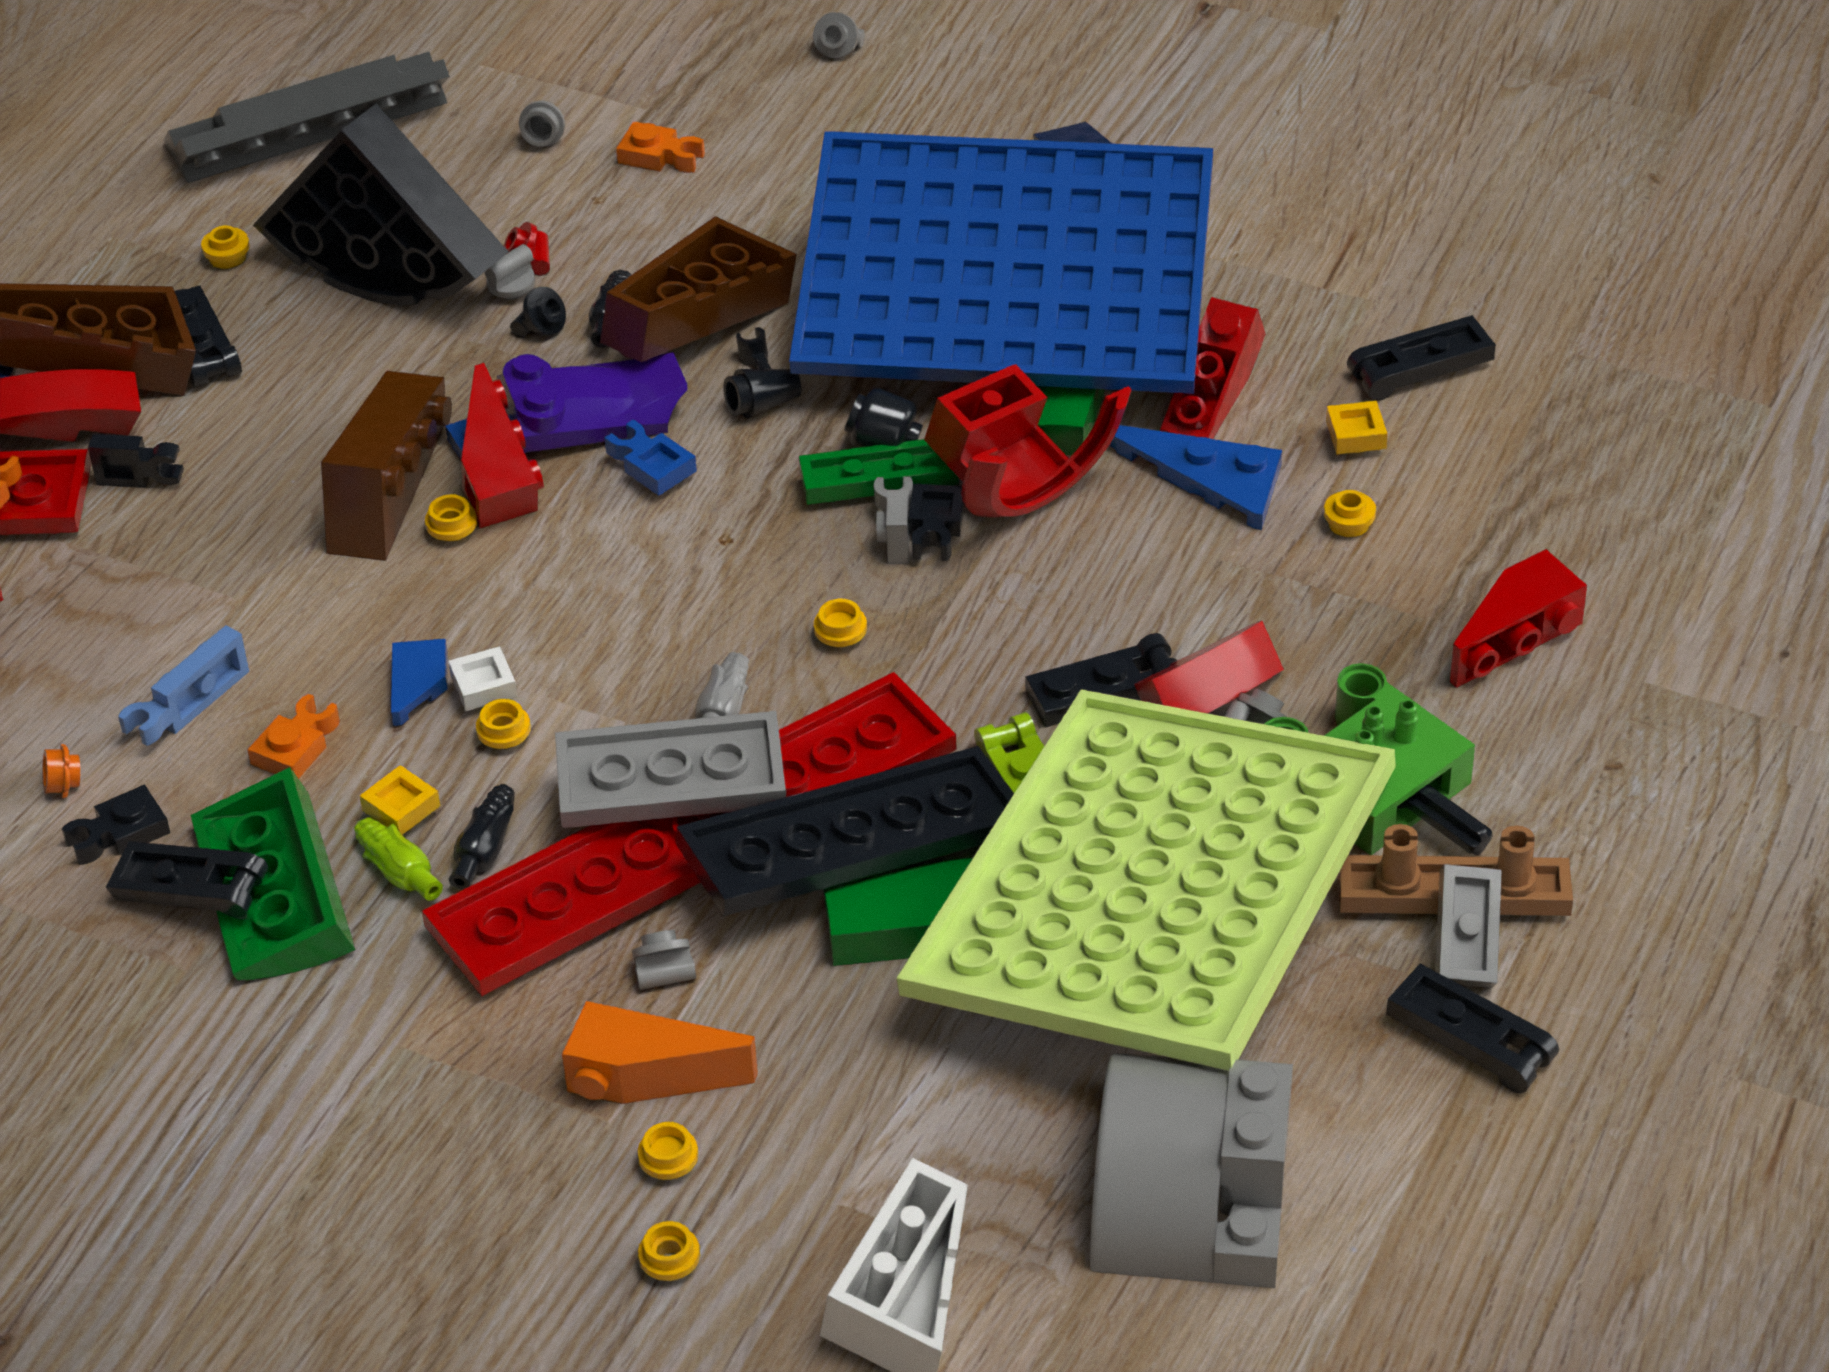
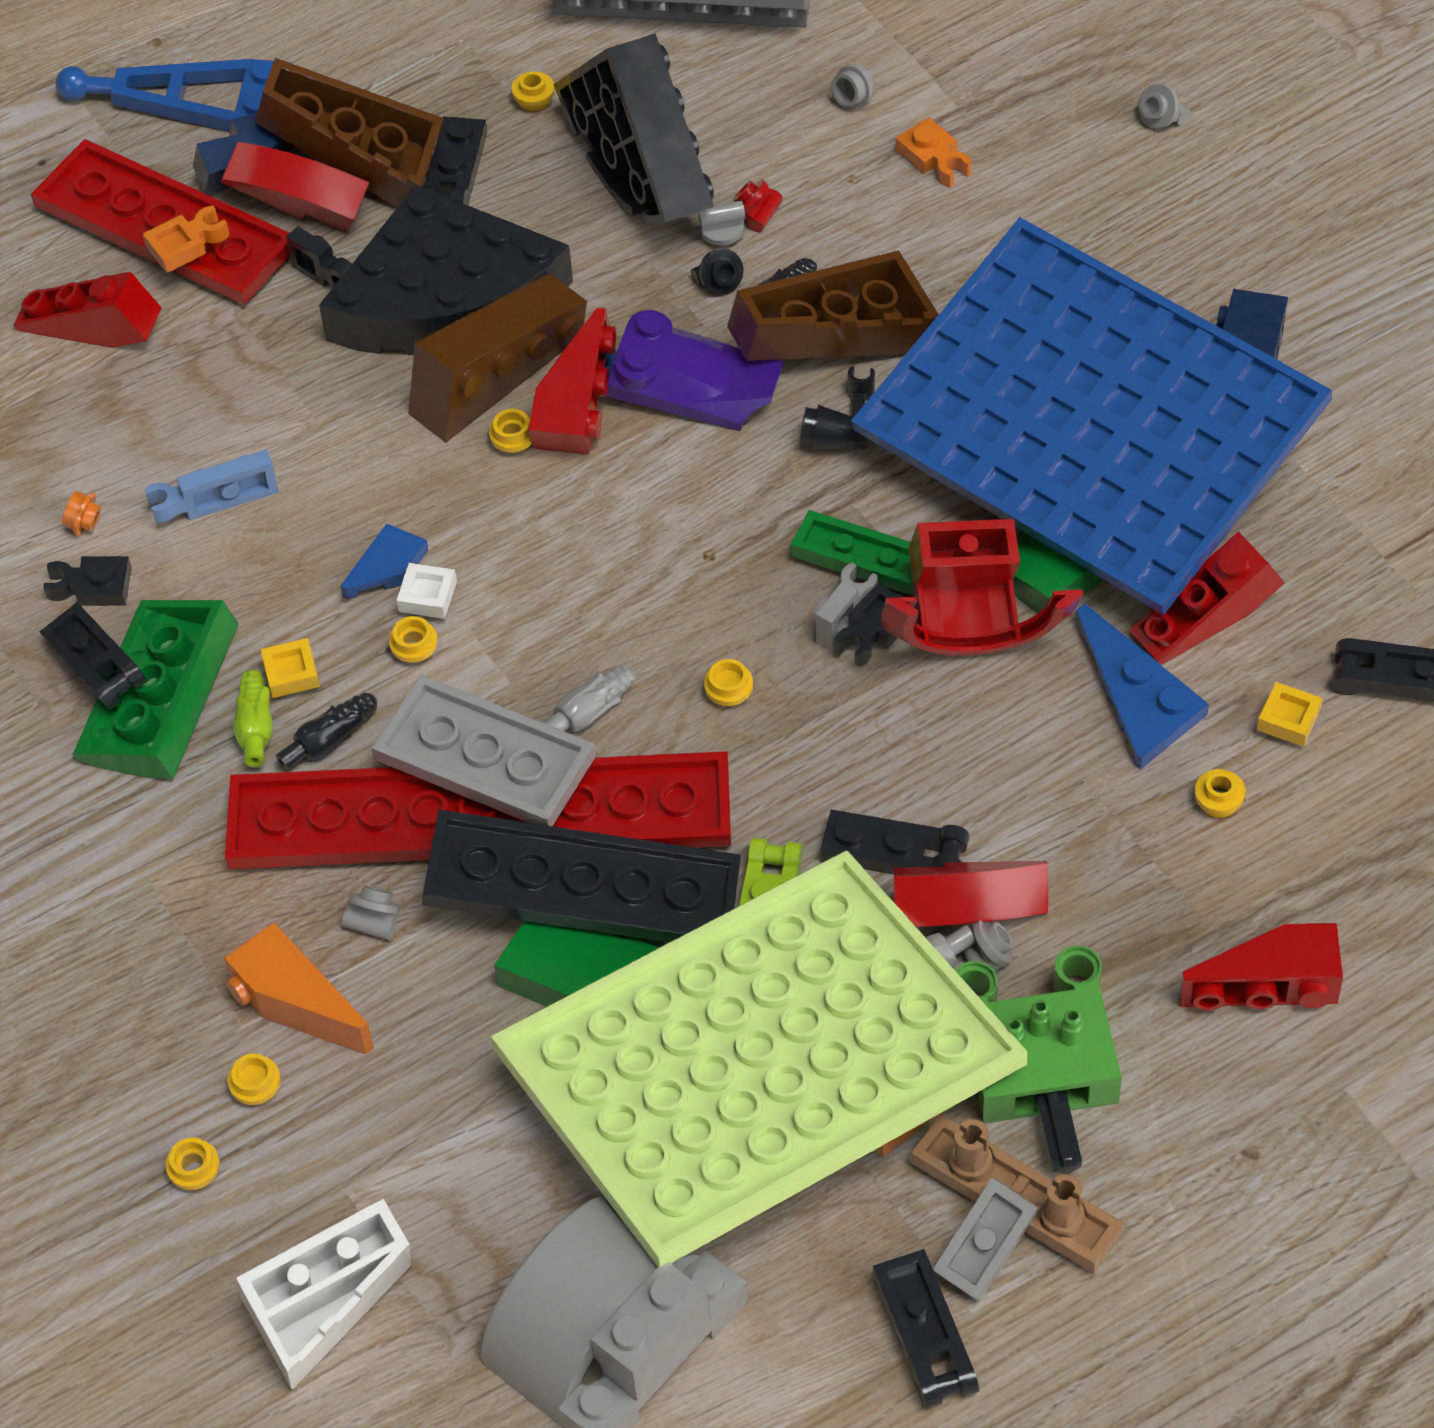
camera: 35 degrees right, 10 degrees up
orange plate [247,694,340,779] -> none
blue plate [604,419,697,496] -> none
black head [844,388,923,448] -> none
none -> black brick [319,185,573,355]

